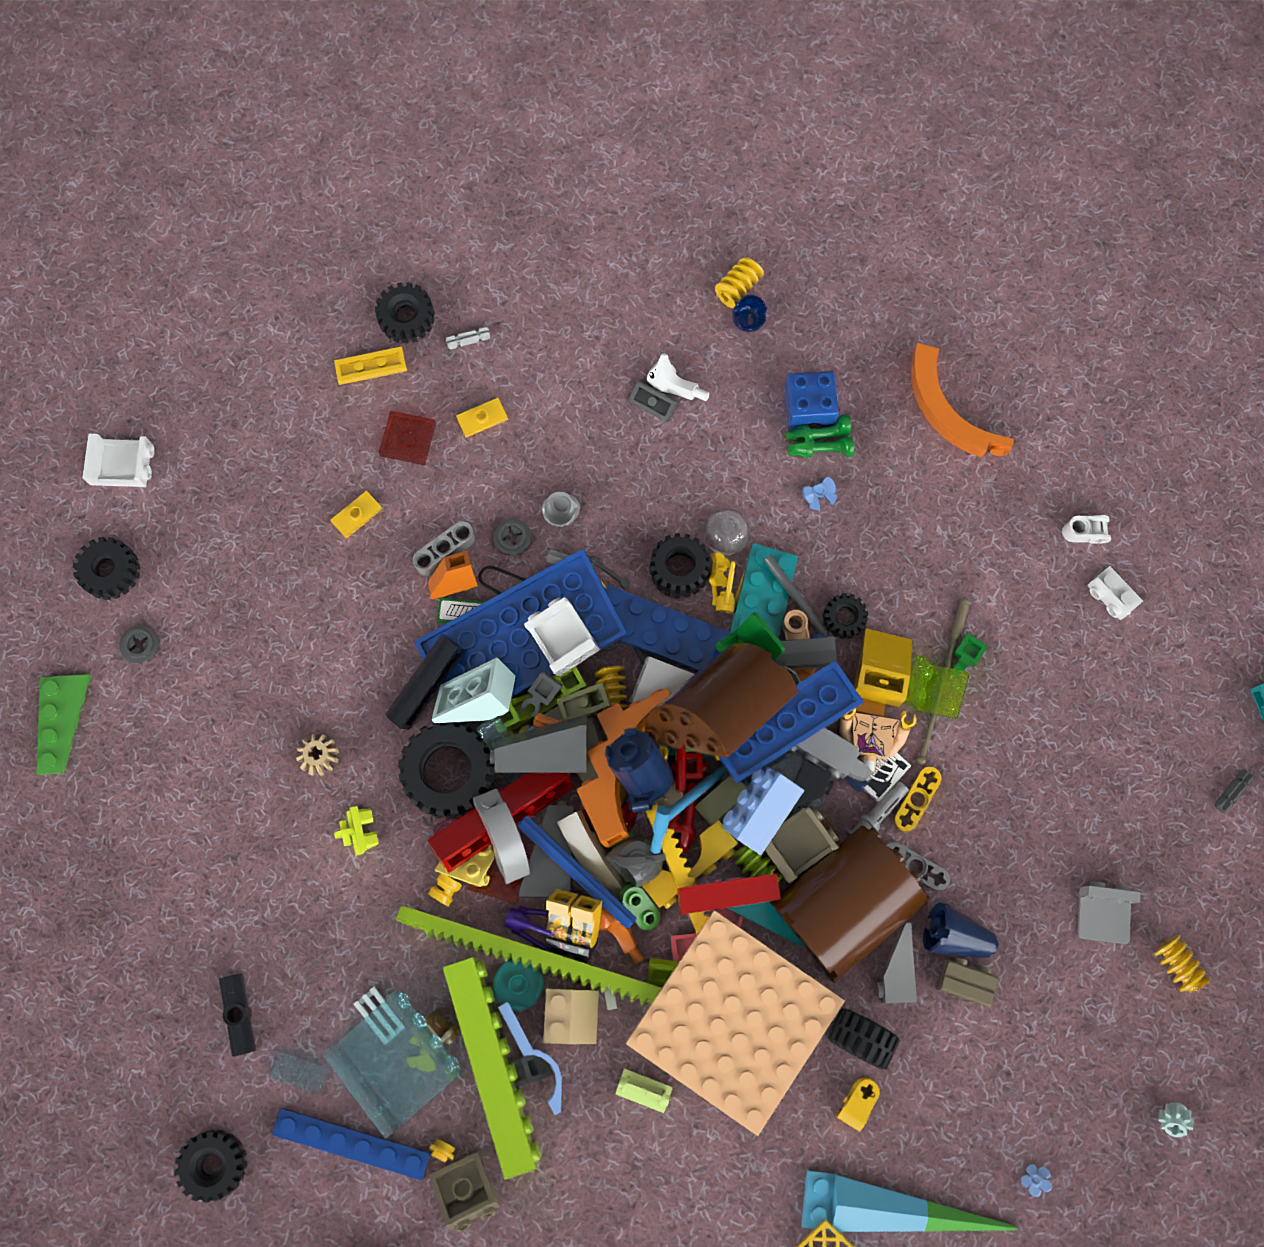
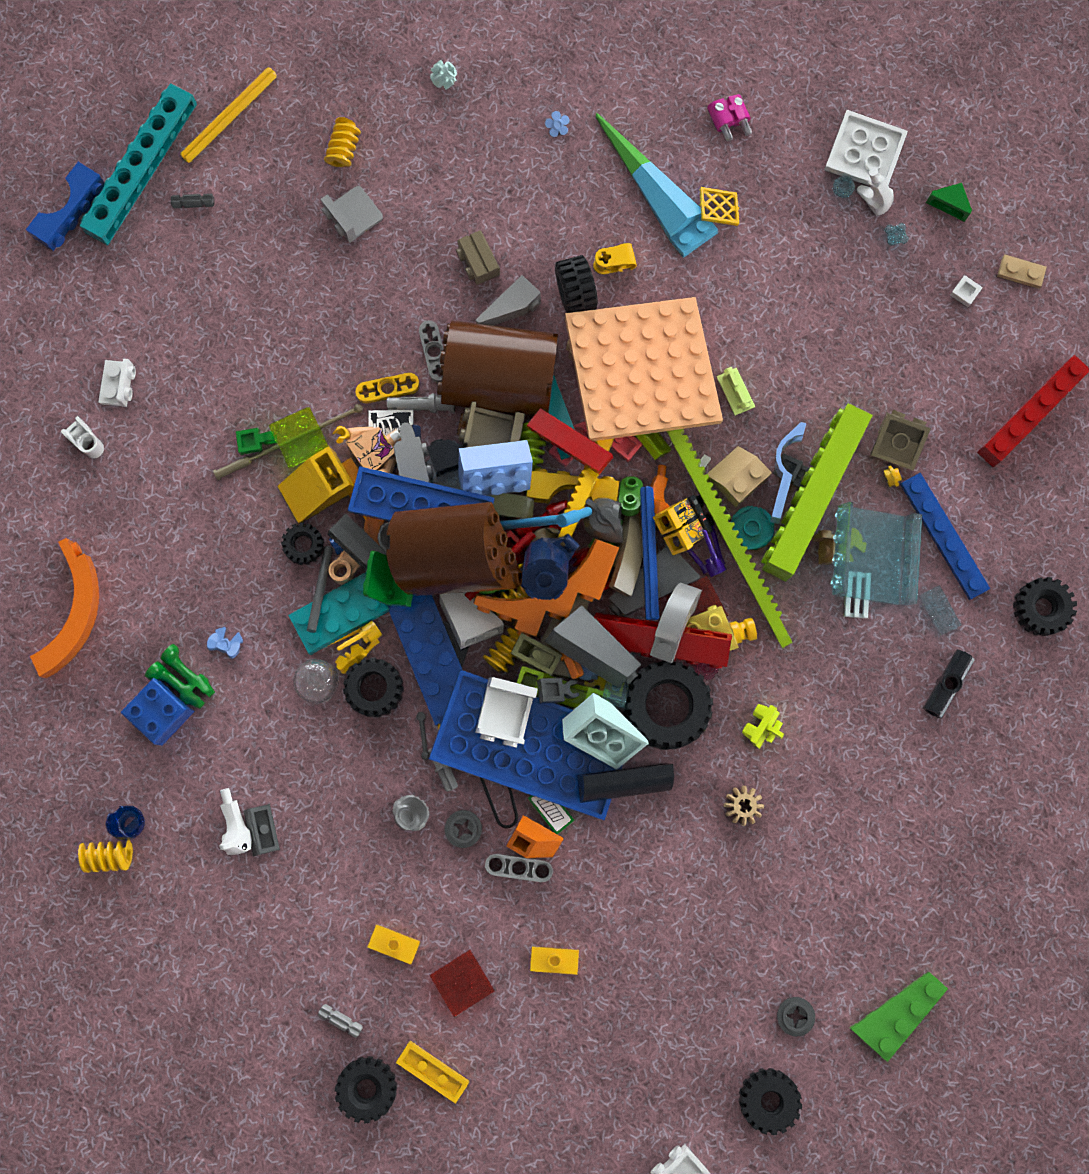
camera: 135 degrees left, 5 degrees up
dark blue cone [923,902,998,958] -> none

